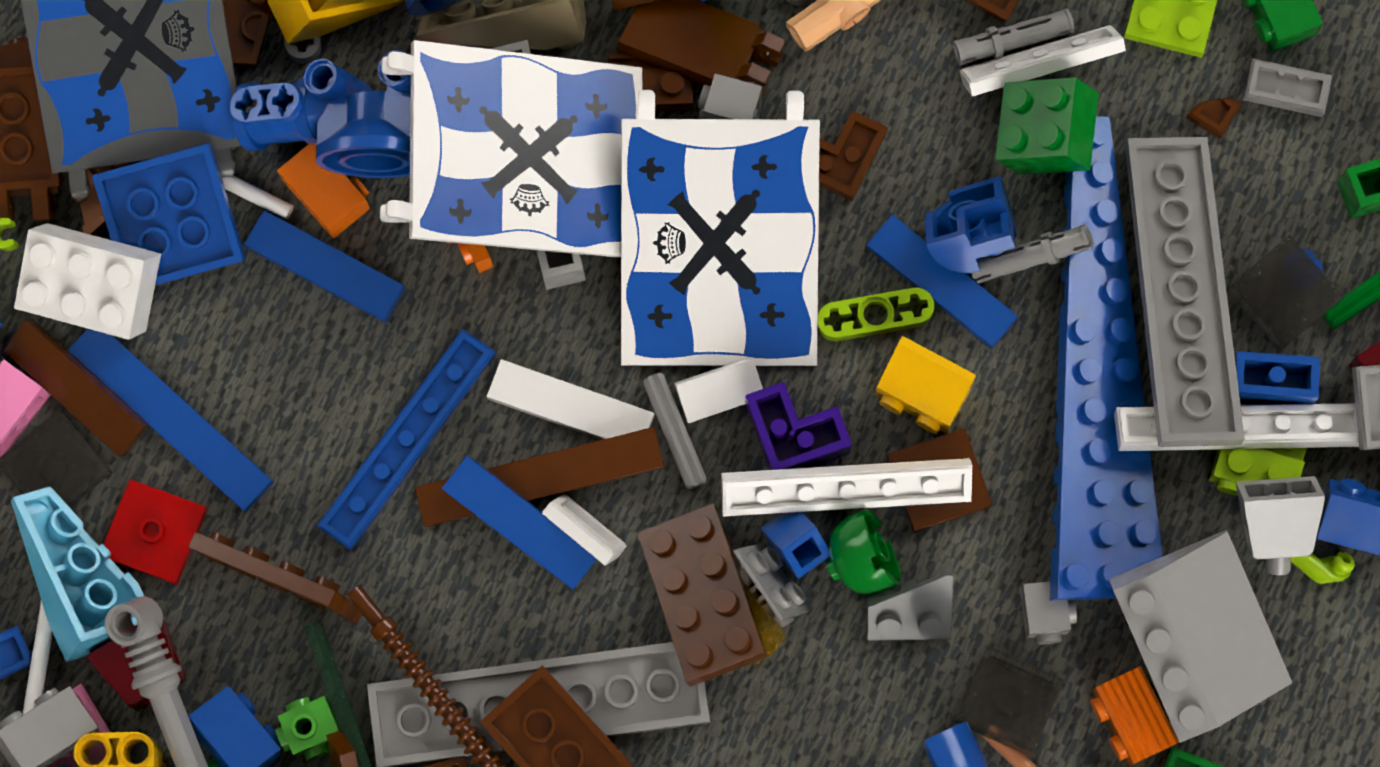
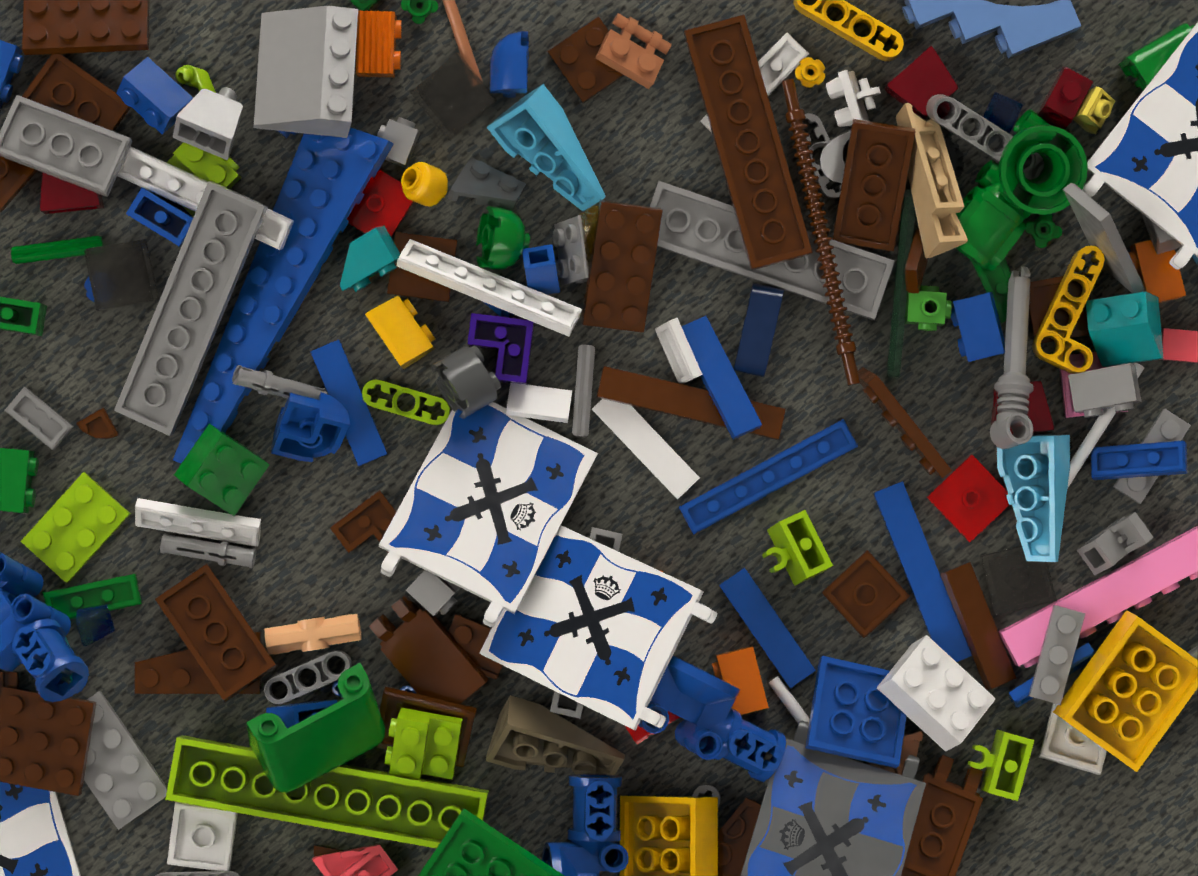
camera: 155 degrees left, 10 degrees up
none -> teal slope [340,226,400,292]
none -> red plate [347,169,414,238]
none -> yellow head [401,162,448,207]
none -> dark grey brick [431,345,501,419]
none -> medium azure wedge [487,84,606,211]
none -> dark blue beam [734,282,784,377]
none -> lime brick [762,510,833,586]
none -> reddish brown plate [821,550,910,638]

